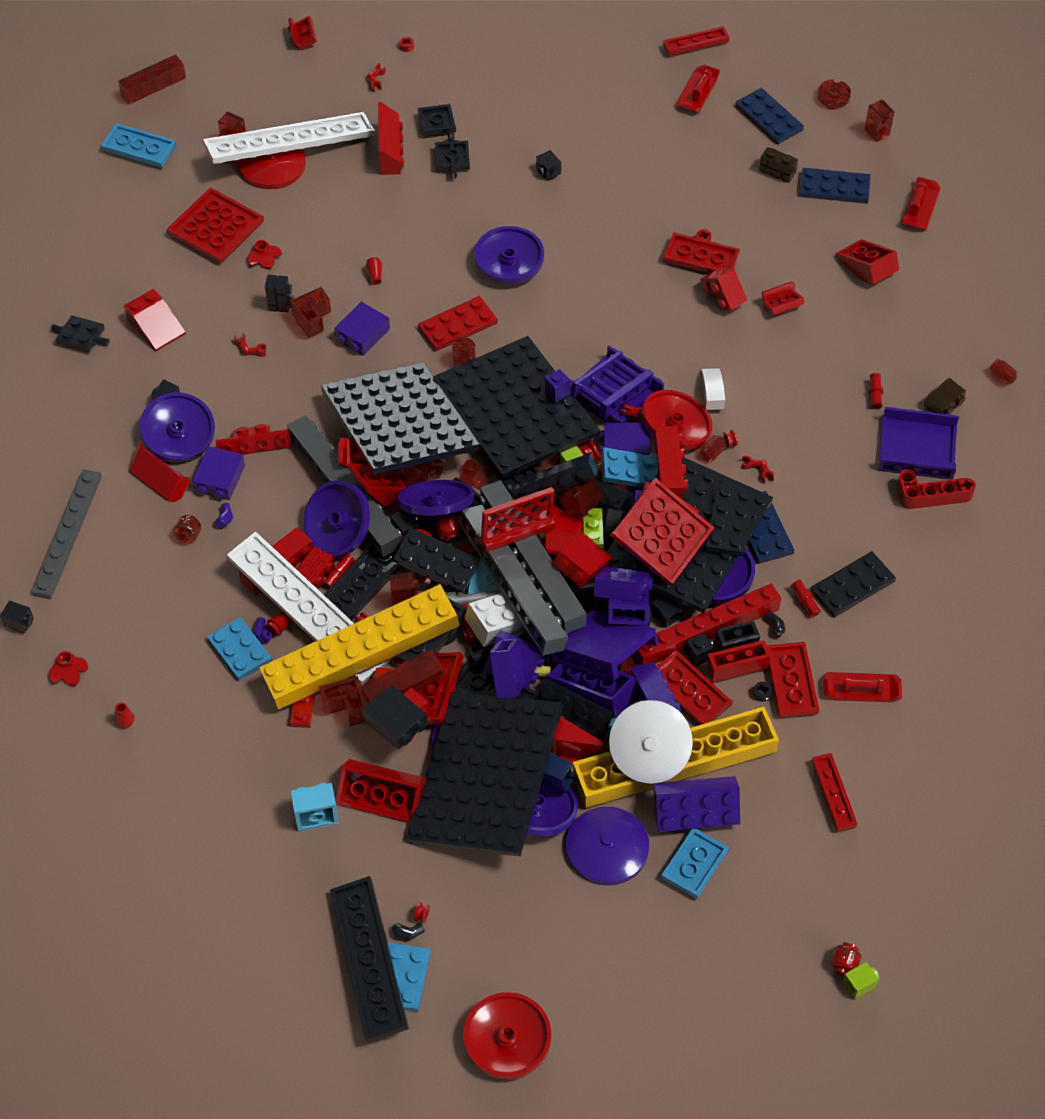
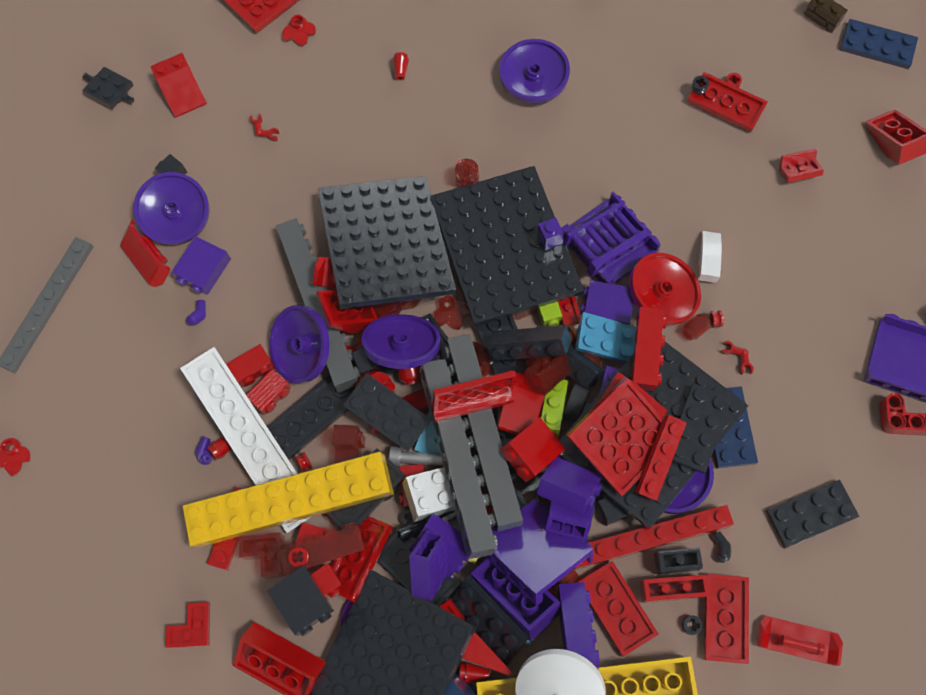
camera: 15 degrees right, 15 degrees up
red cone [115,702,135,728] -> none
clear red head [174,515,201,543] -> none
dark azure plate [207,617,272,681] -> none
red bracket [215,424,291,454] -> none
black brick [265,274,294,313] -> none
clear red brick [290,287,331,338] -> none
medium azure brick [291,783,339,831] -> none
red pin [322,554,355,589] -> none
dark purple brick [334,301,390,356] -> none
red plate [418,295,498,352] -> none
red pin [619,403,642,421] -> none
black brick [685,633,714,667] -> none
red brick [700,269,748,310] -> none
red pin [791,579,821,618] -> none
red pin [869,373,883,409] -> none
none -> red plate [165,602,210,648]
none -> red bush [288,547,309,567]
none -> red plate [635,414,687,501]
none -> black bush [692,76,709,94]

